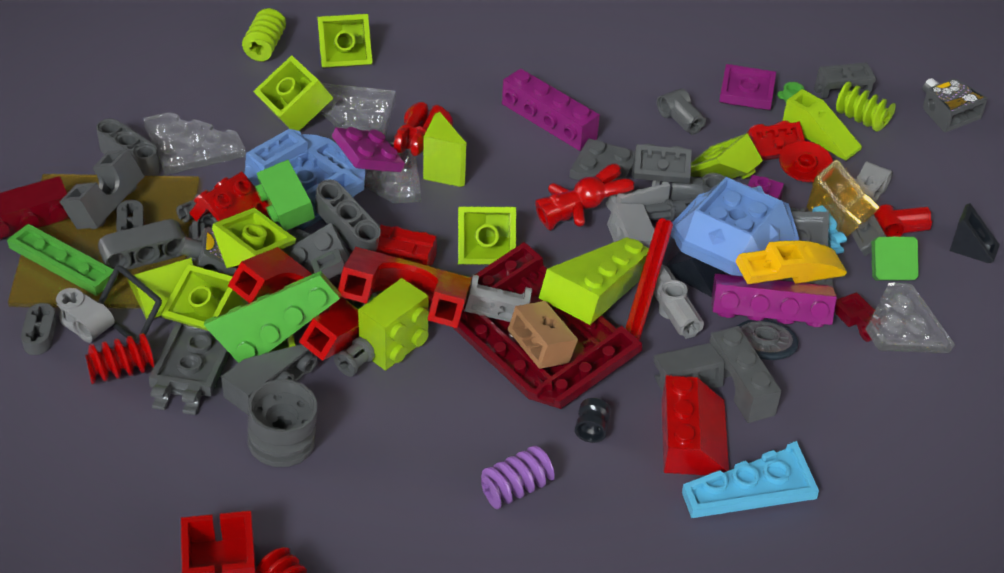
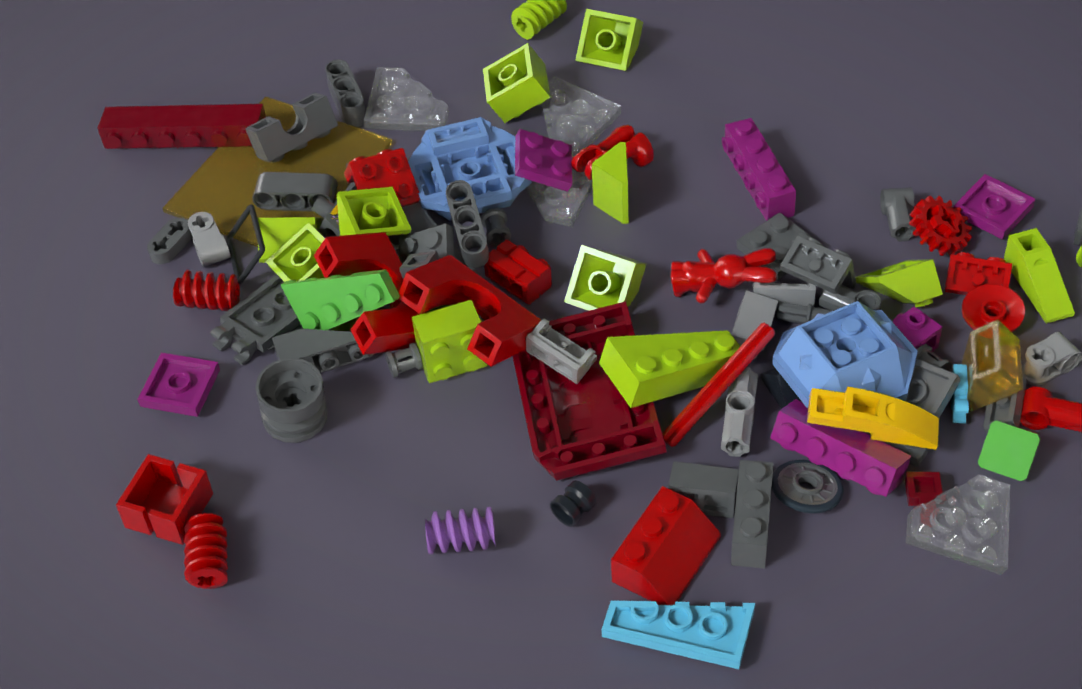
camera: 35 degrees right, 5 degrees up
bright green plate [7,224,117,296] -> none
dark grey beam [116,200,145,232] -> none
bright green brick [255,159,315,231] -> none
medium nougat brick [508,301,578,369] -> none
bright green plate [777,82,804,102] -> none
none -> magenta plate [137,352,220,417]
none -> red gear [909,195,972,256]

